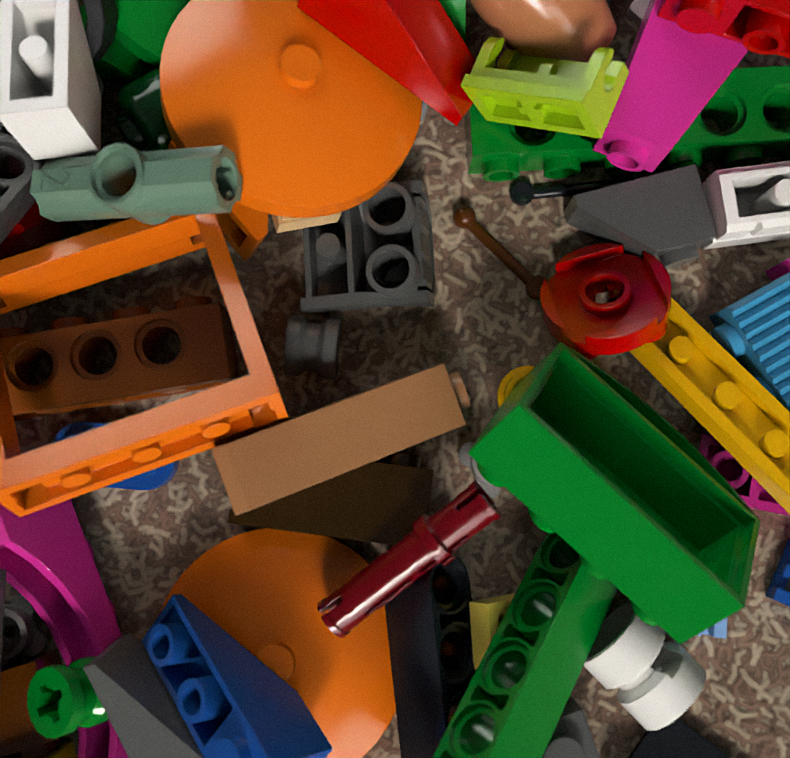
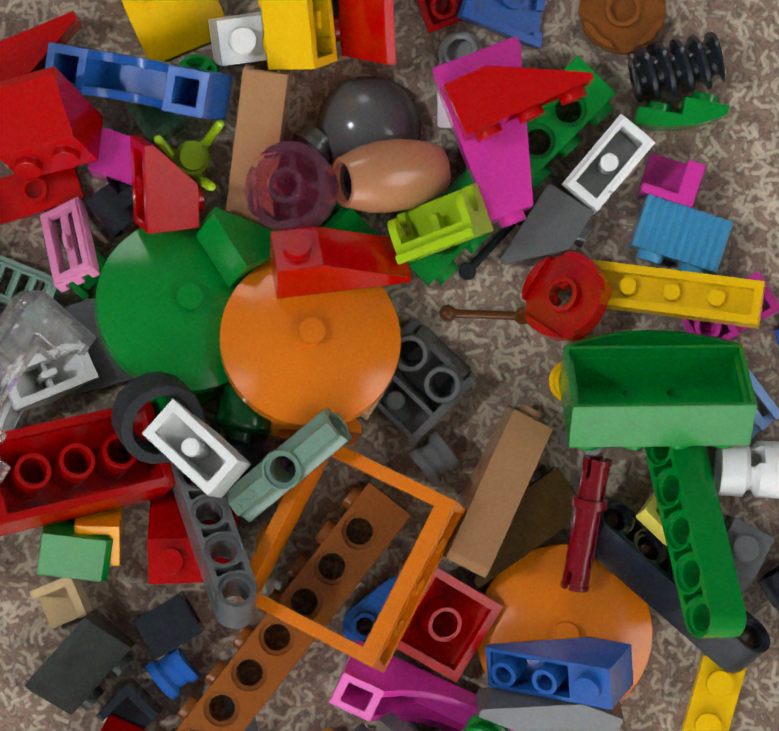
camera: 45 degrees left, 5 degrees up
none -> red slope [397,567,503,683]

